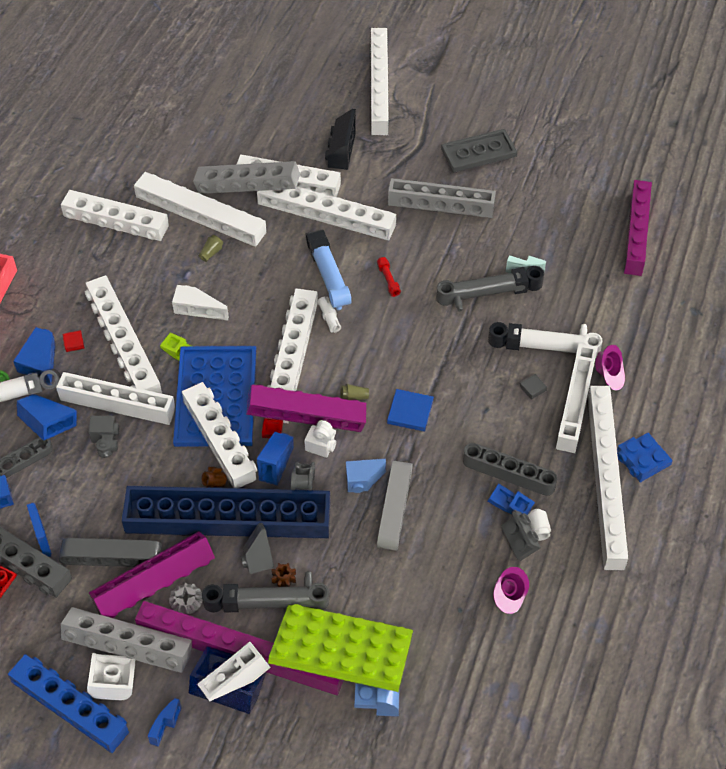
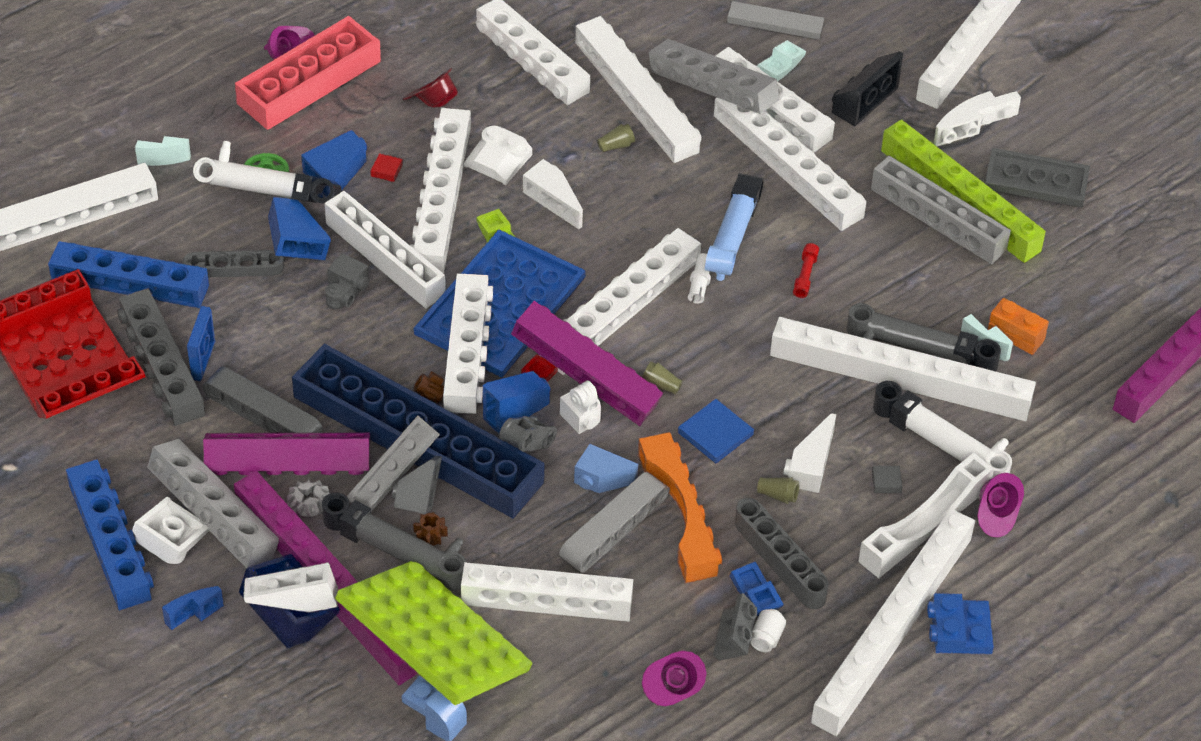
camera: 30 degrees right, 5 degrees down
none -> light grey tile [347,416,440,512]
none -> dark red piece [402,68,458,107]
none -> white brick [461,563,633,622]
none -> white slope [464,126,532,185]
none -> orange arch [638,432,722,583]
none -> light grey tile [727,1,825,40]
none -> light aqua slope [757,40,806,81]
none -> olive cone [757,477,800,504]
none -> white brick [770,317,1036,421]
none -> white slope [784,413,836,493]
none -> lime brick [881,119,1046,263]
none -> white slope [934,91,1021,146]
none -> orange brick [988,298,1049,355]

